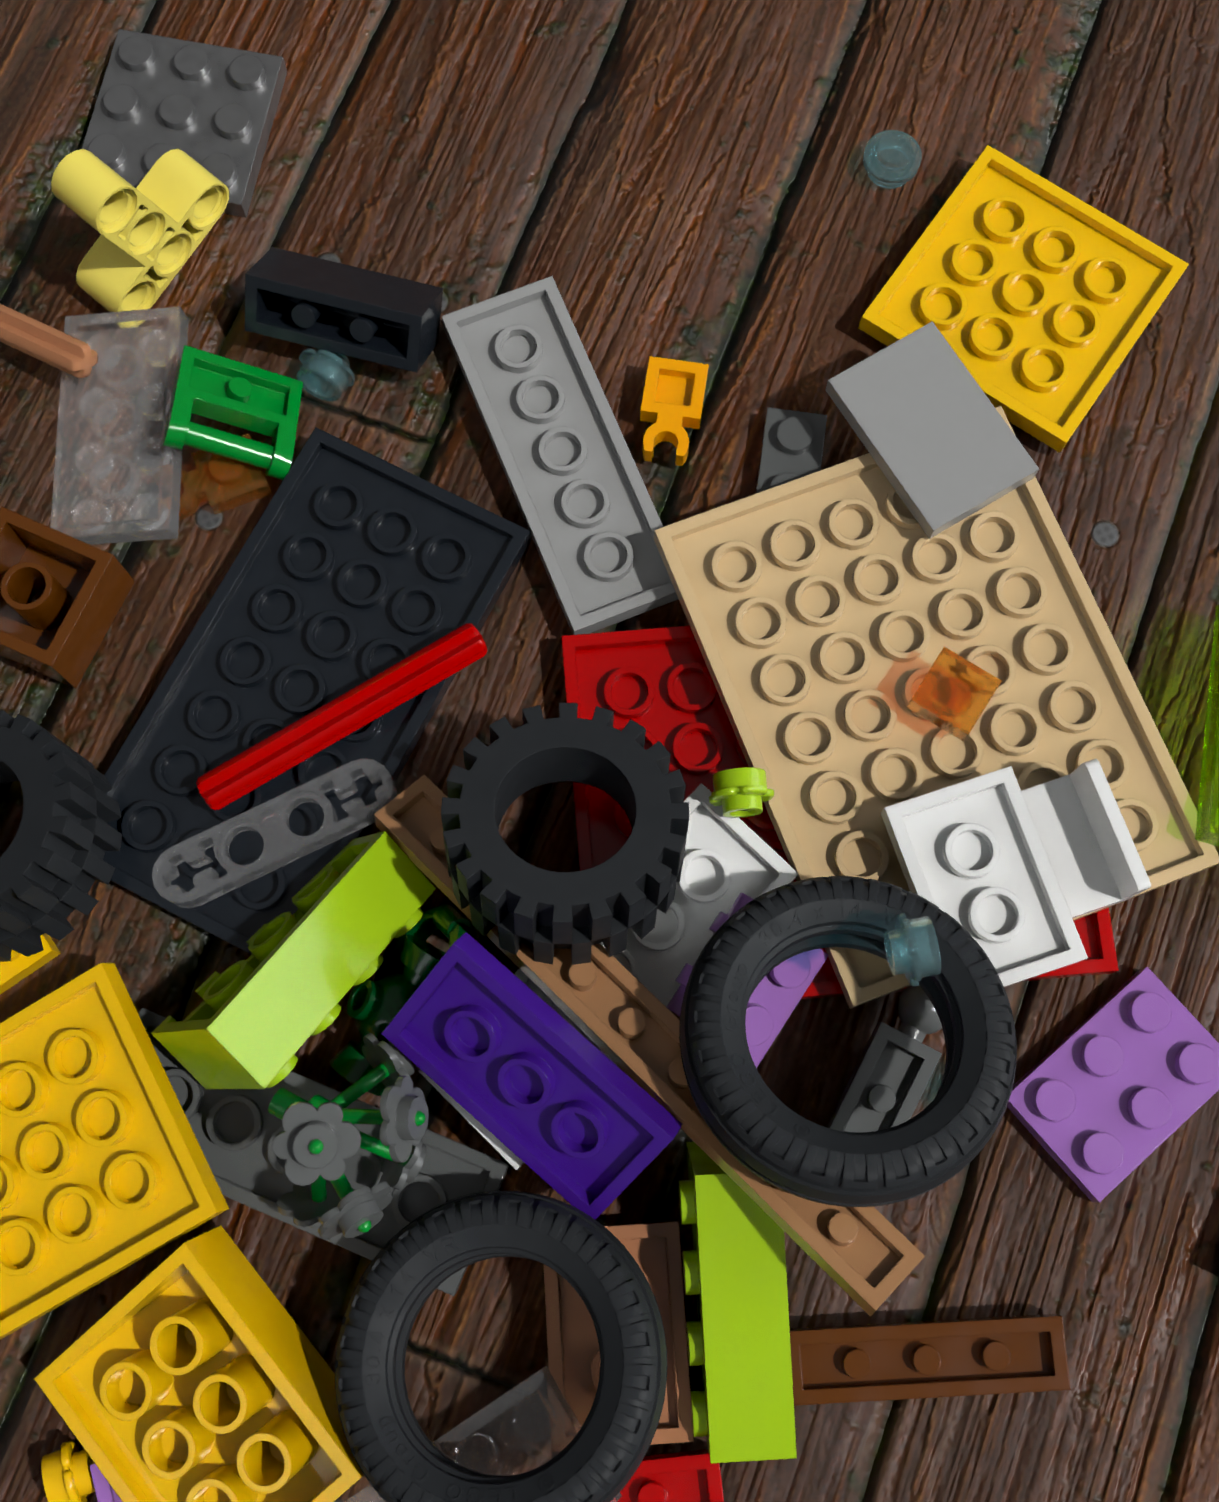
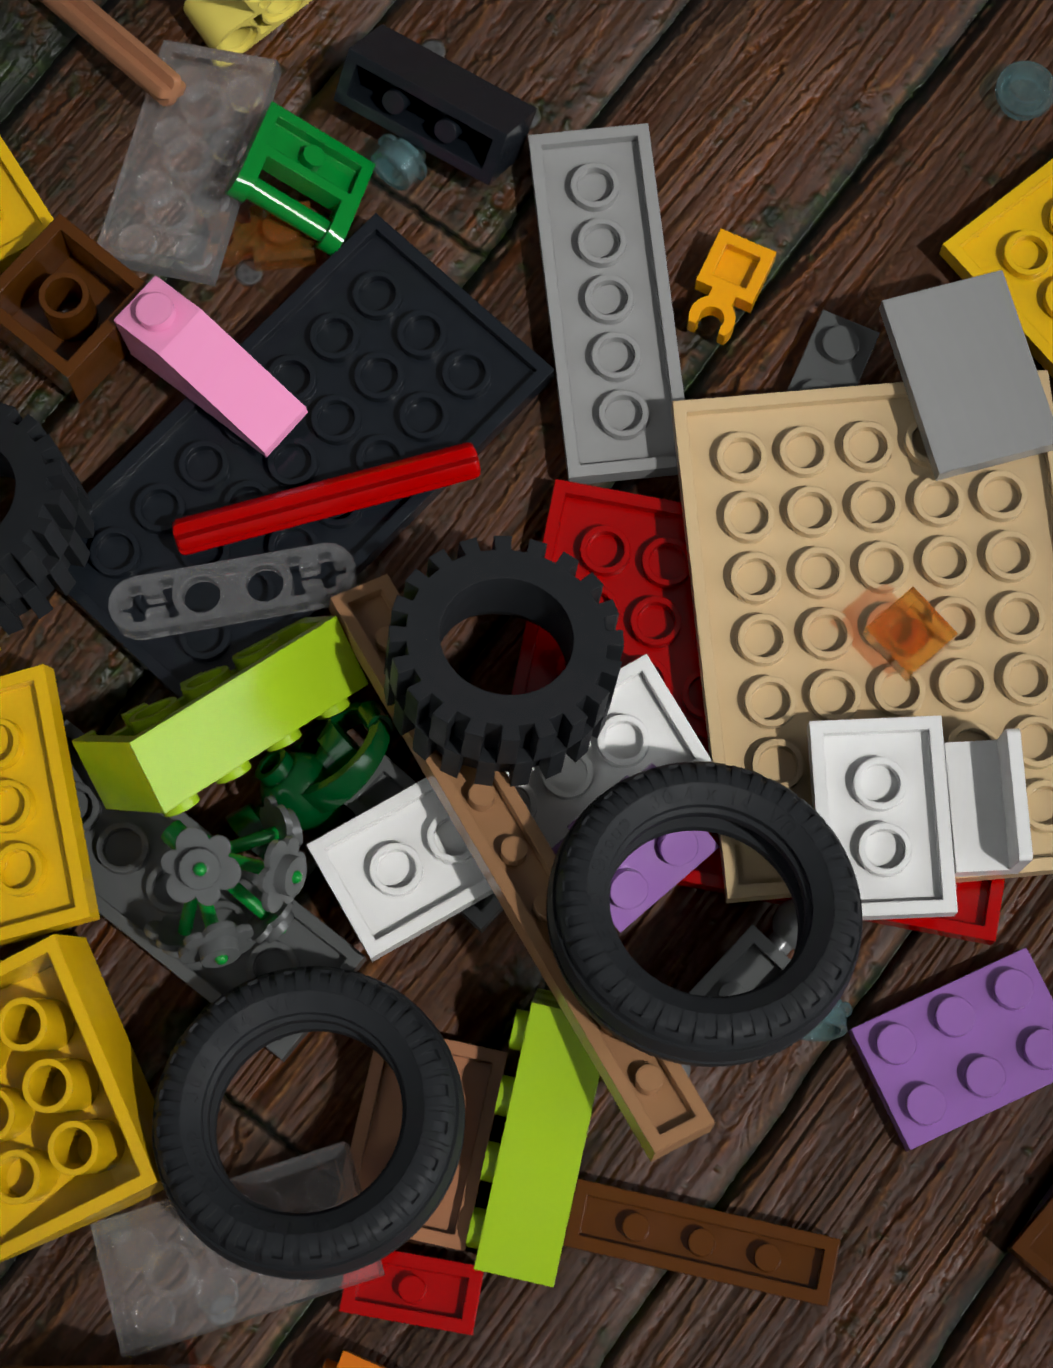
camera: 15 degrees right, 0 degrees up
dark purple plate [381,932,683,1220] -> none
lime plate [708,767,774,818] -> none
clear light blue plate [884,913,941,986] -> none
none -> bright pink slope [113,275,308,458]

